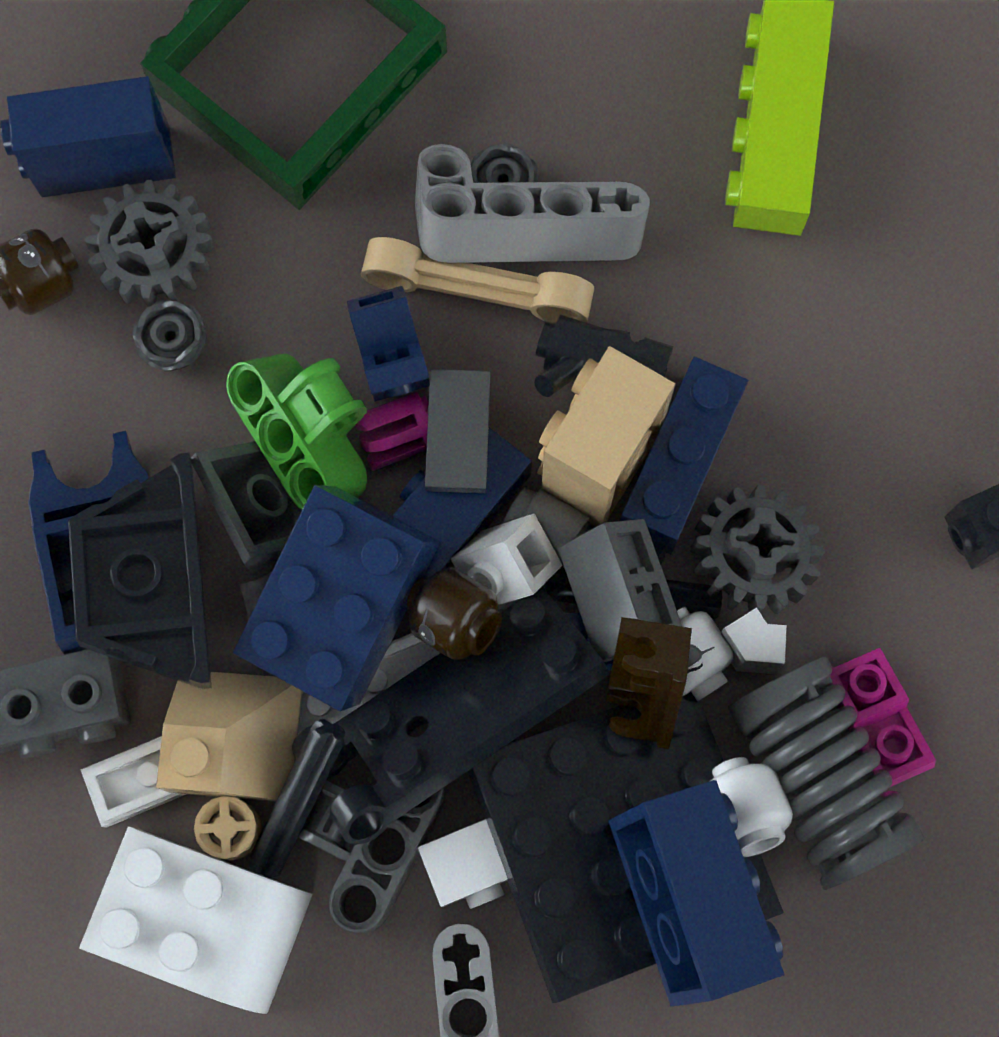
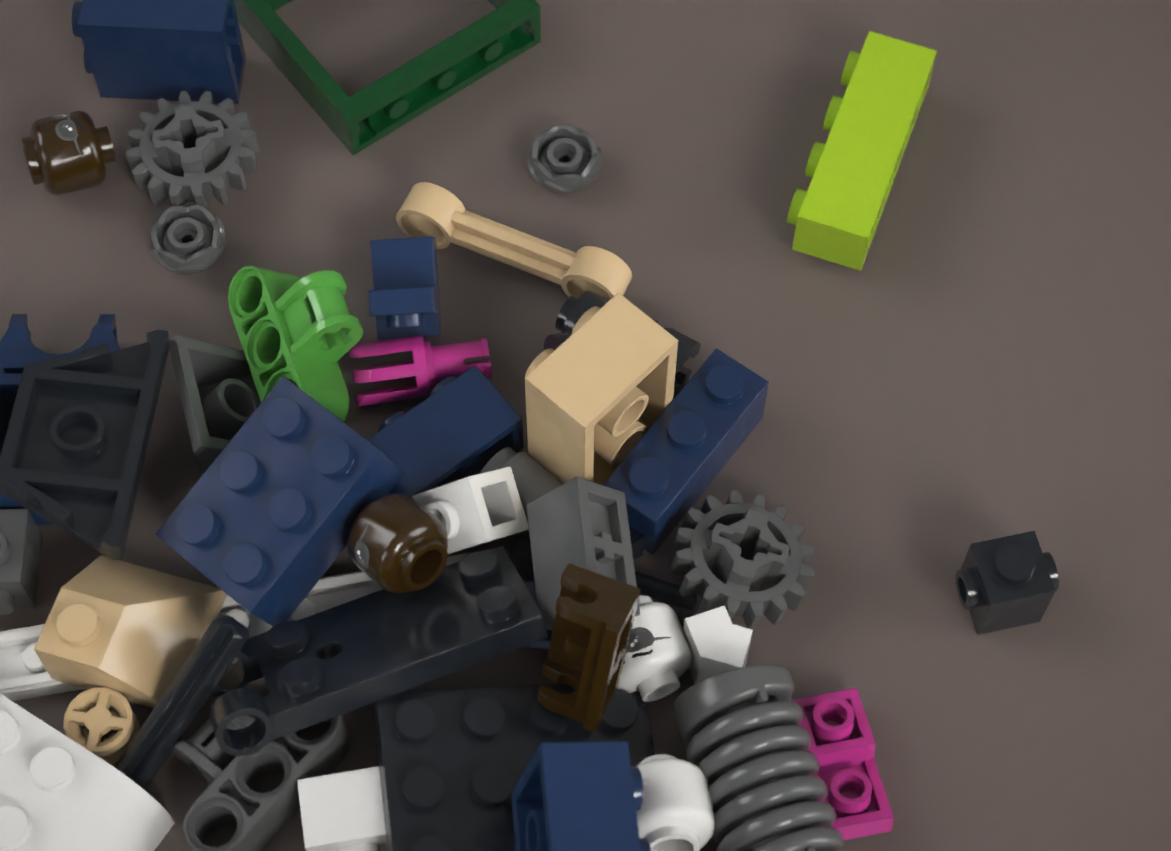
camera: 10 degrees right, 15 degrees down
light grey beam [415,144,650,263] -> none
dark grey tile [425,369,491,493] -> none

